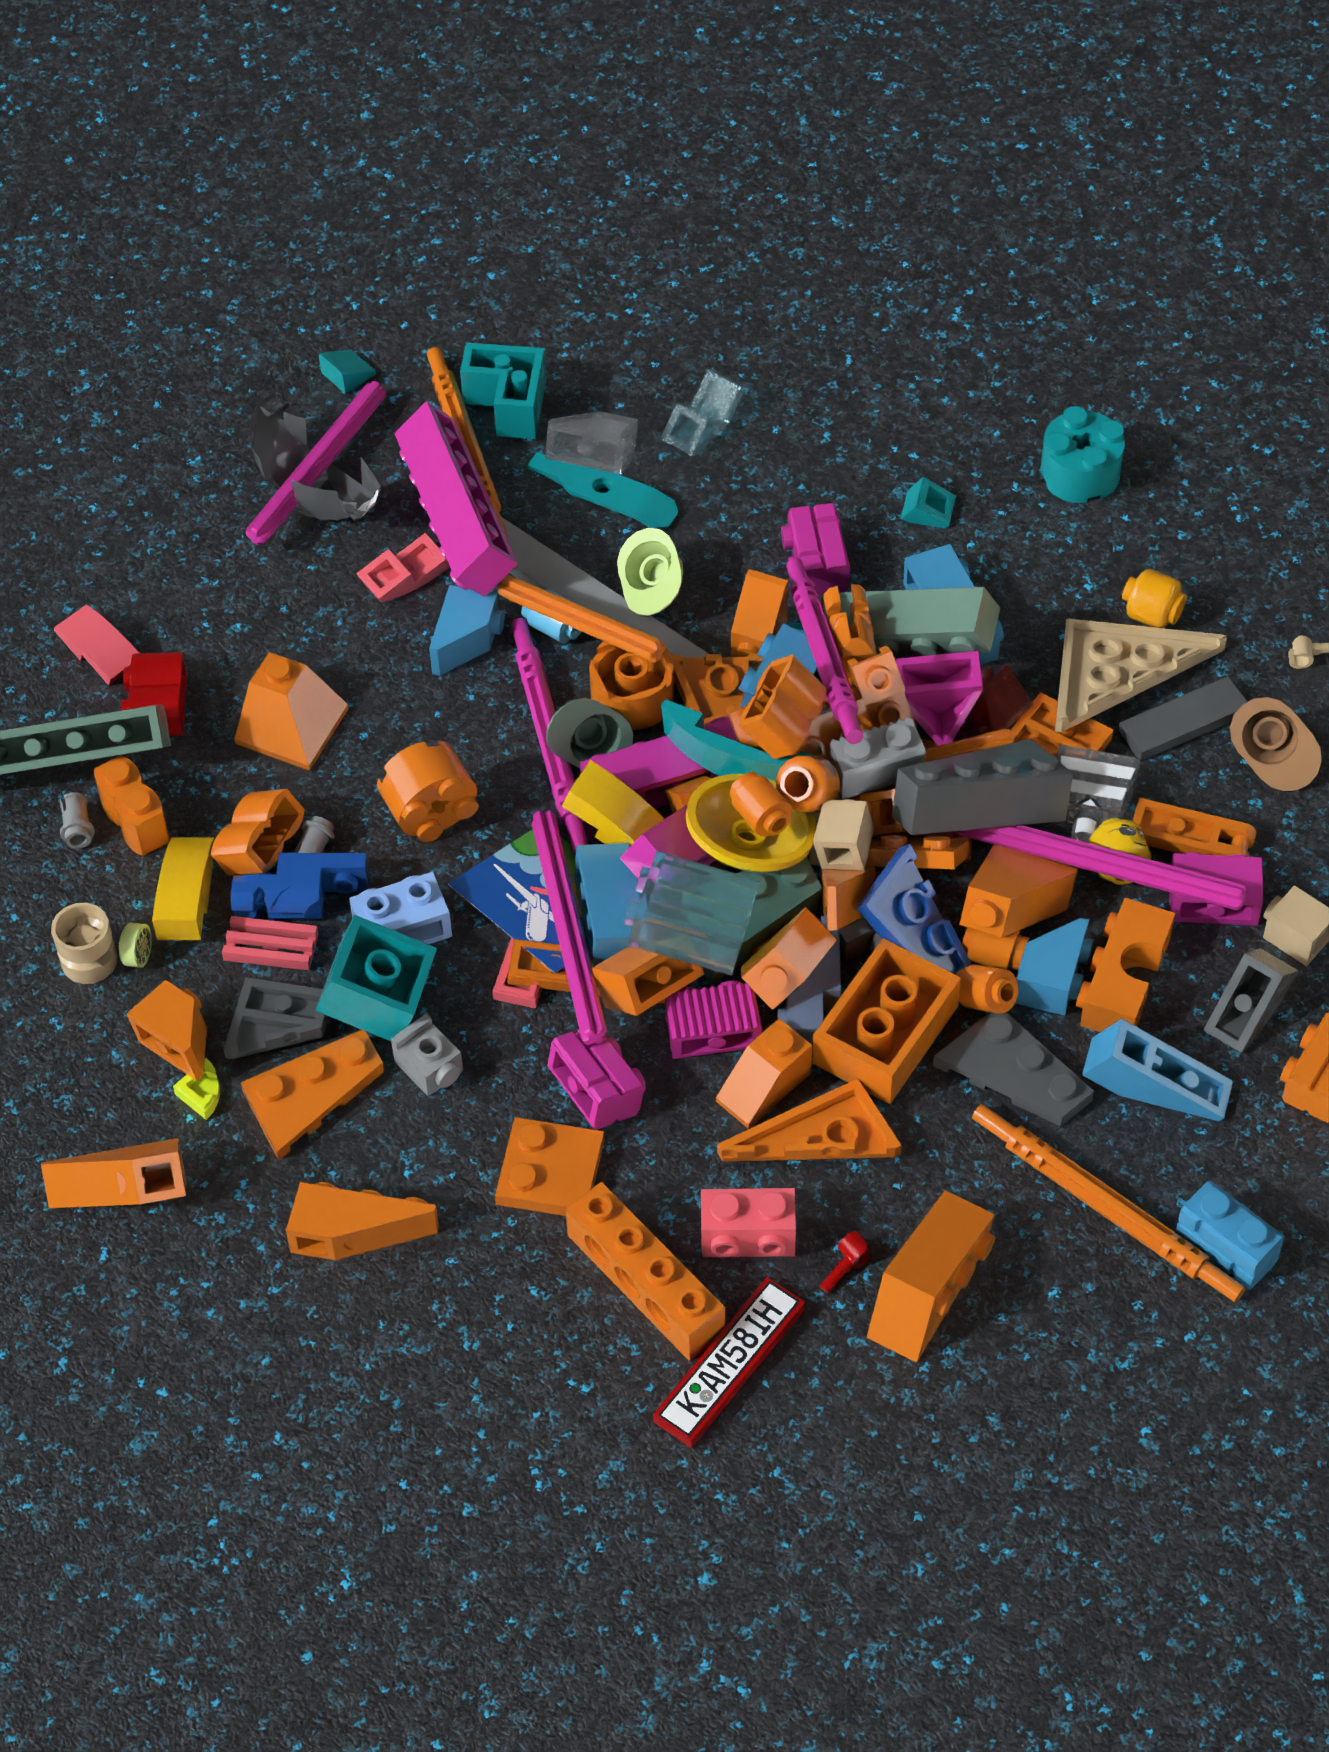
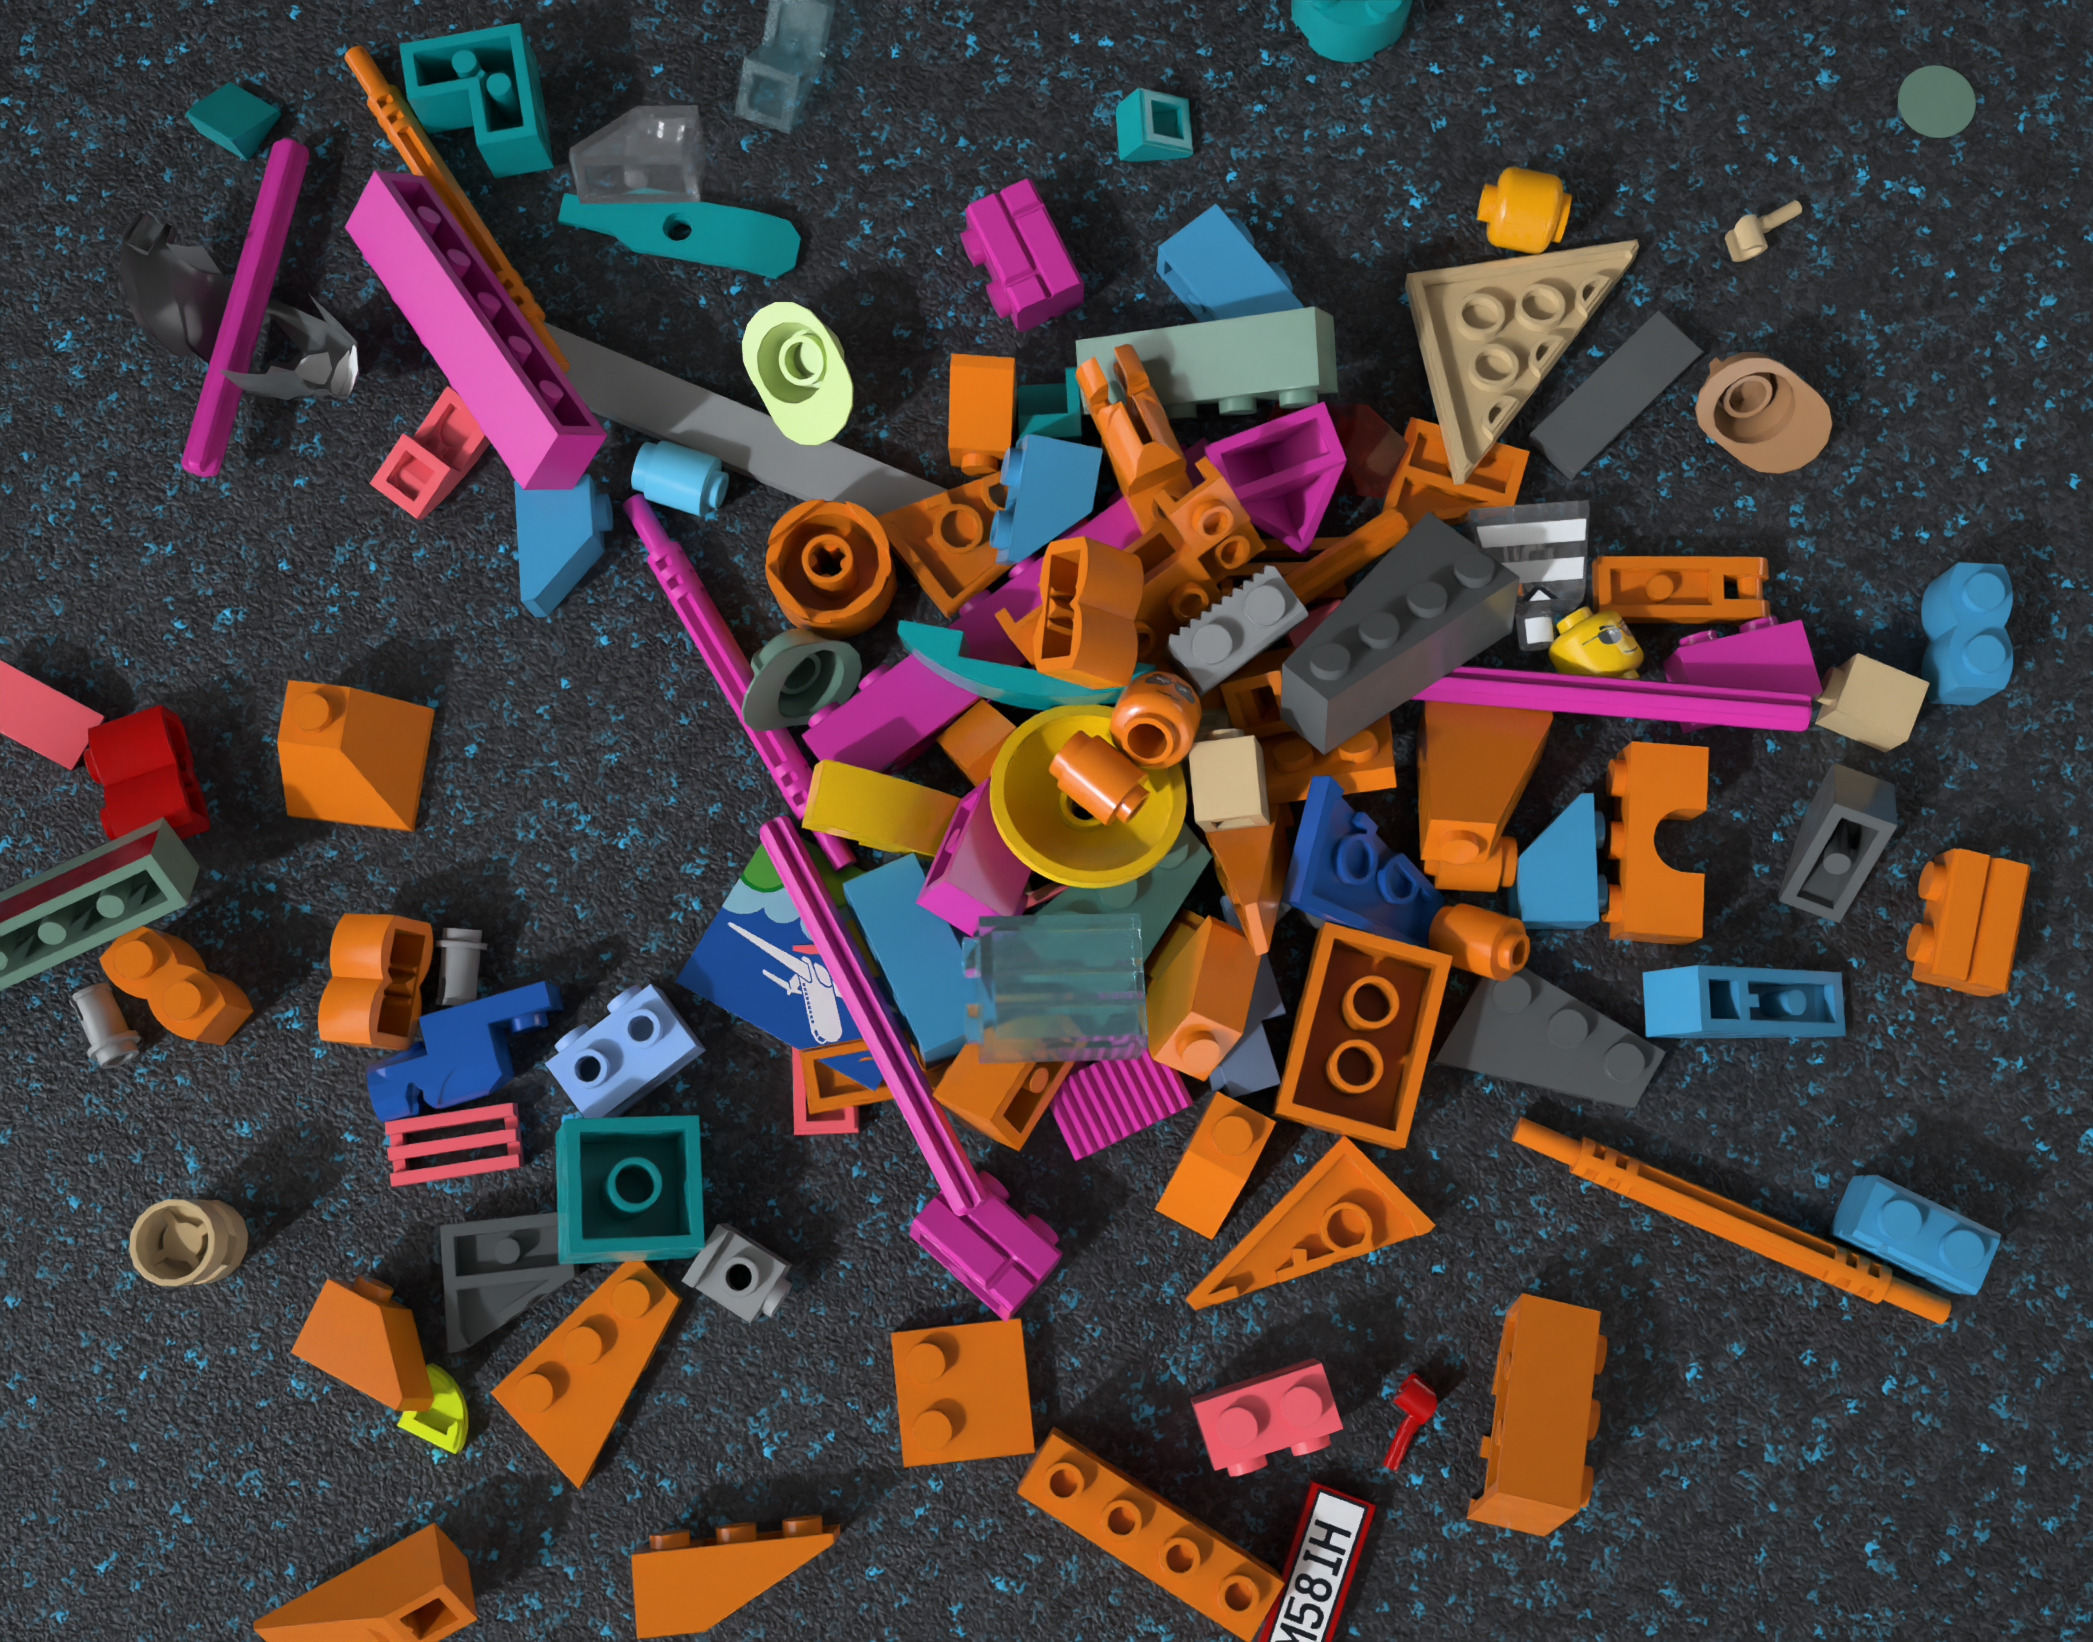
camera: 15 degrees left, 25 degrees up
yellowish green tile [119,922,152,968] -> none
yellow slope [152,837,215,940] -> none
orange brick [377,740,479,843] -> none
orange axle [497,575,665,662] -> none
dark pink axle [786,558,863,744] -> none

